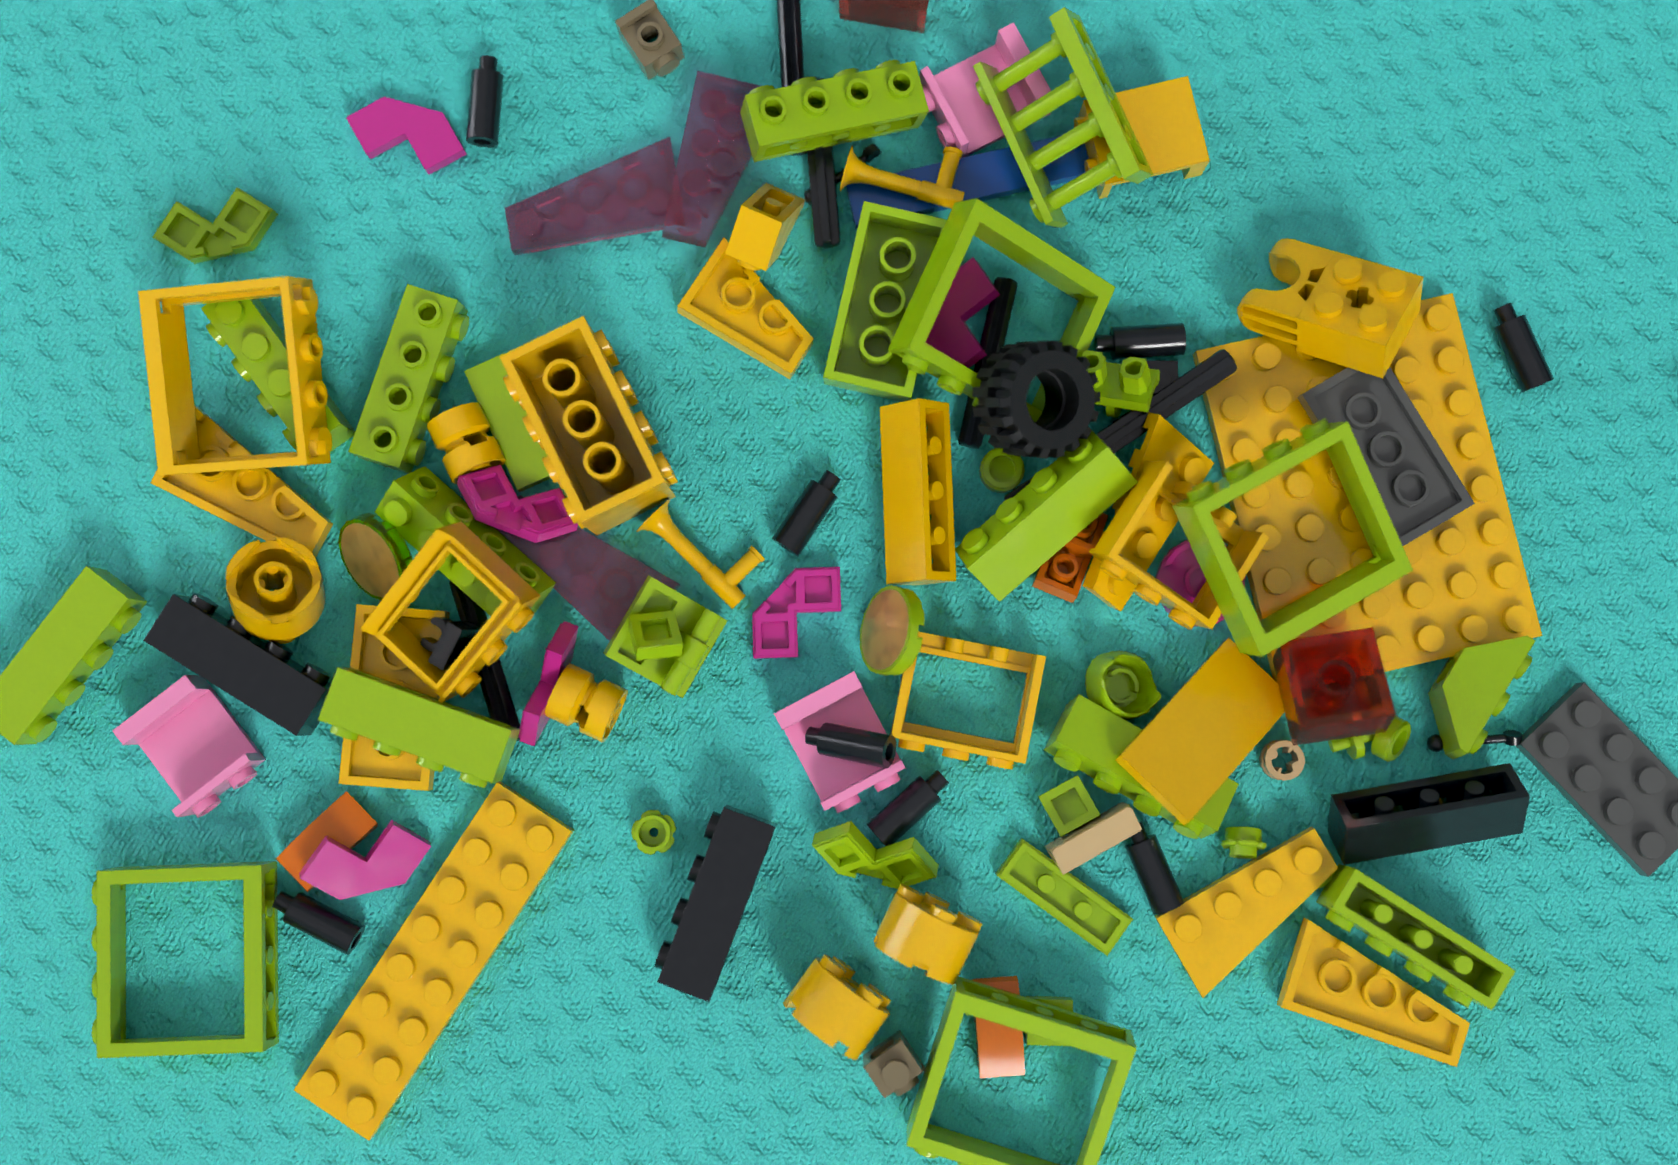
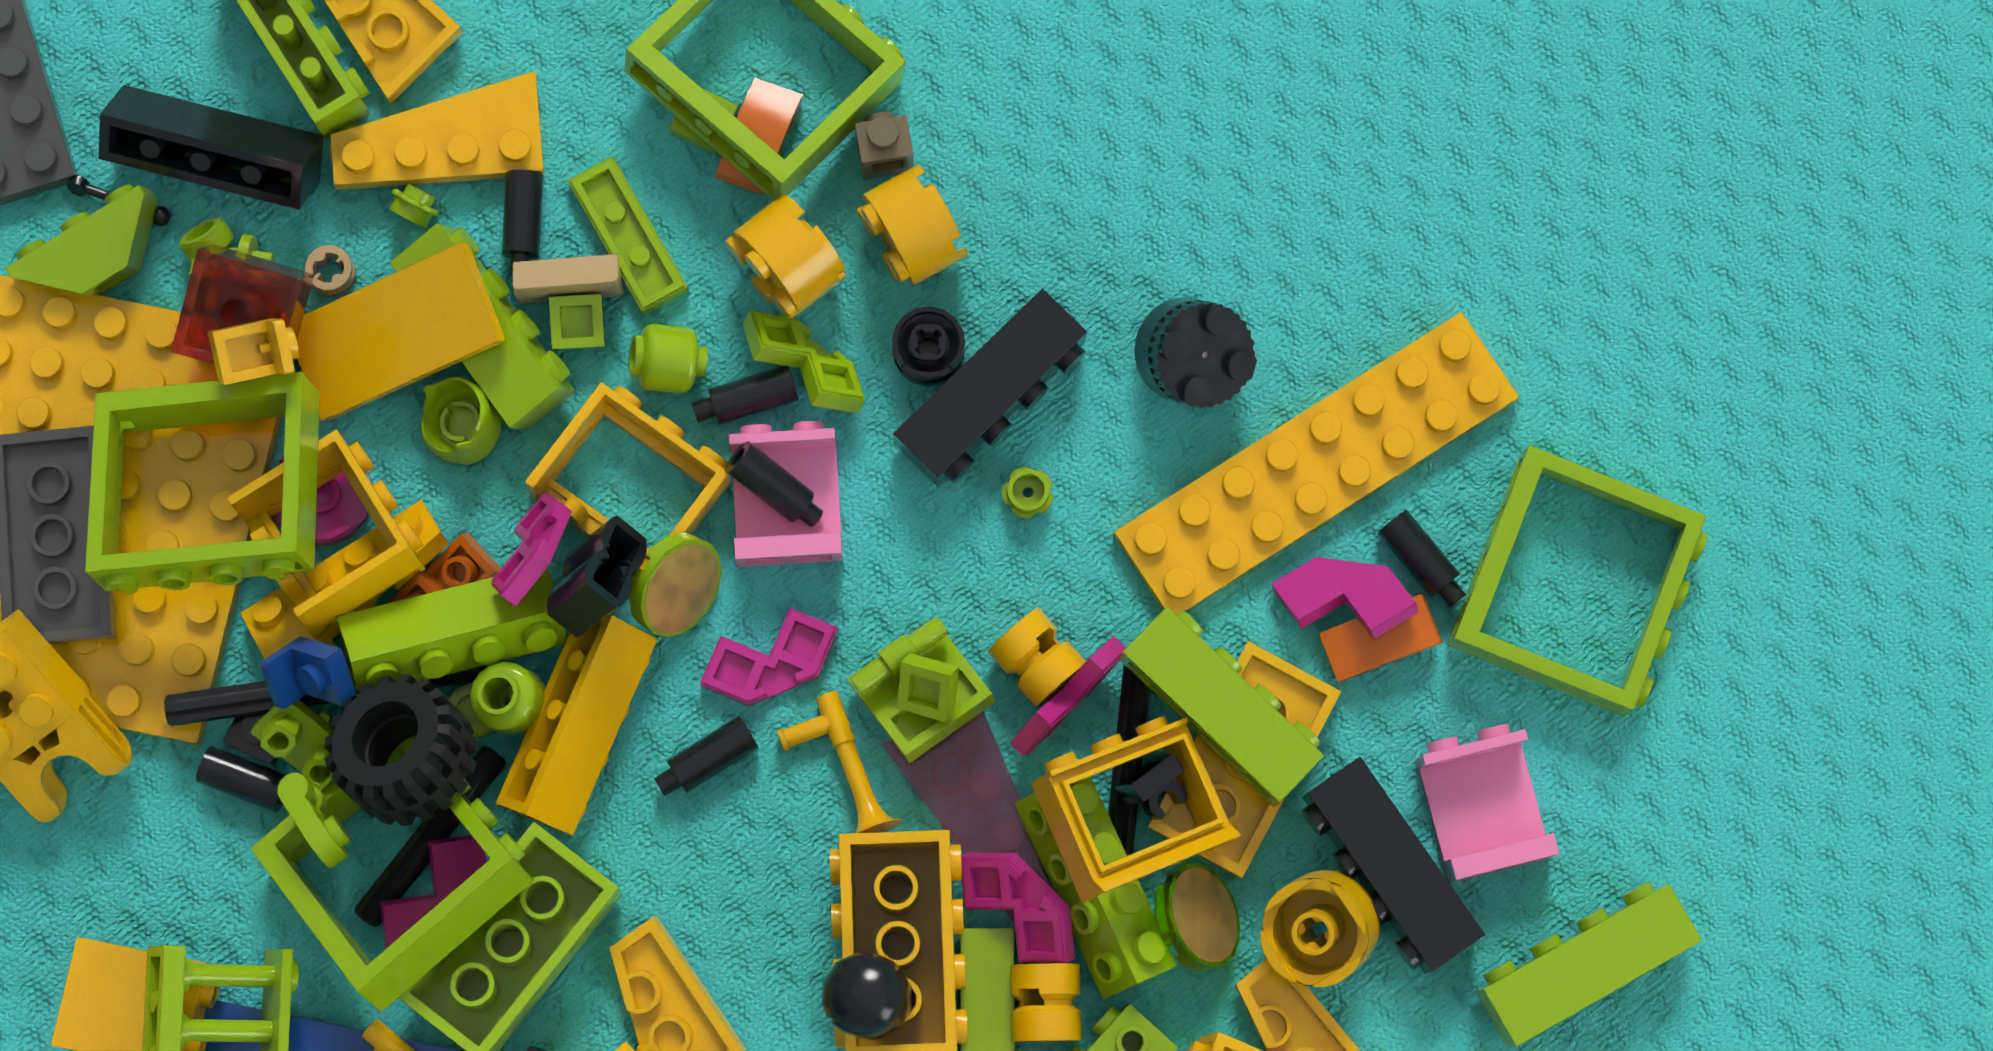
camera: 165 degrees left, 5 degrees down
none -> yellow bracket [208,318,299,385]
none -> blue bracket [260,636,357,709]
none -> lime plate [277,773,352,869]
none -> lime head [470,661,546,735]
none -> dark pink tile [491,491,572,606]
none -> black brick [547,515,647,638]
none -> lime head [628,324,708,394]
none -> black hair [821,952,912,1040]
none -> black wheel [892,306,965,387]
none -> black piece [1134,297,1257,408]

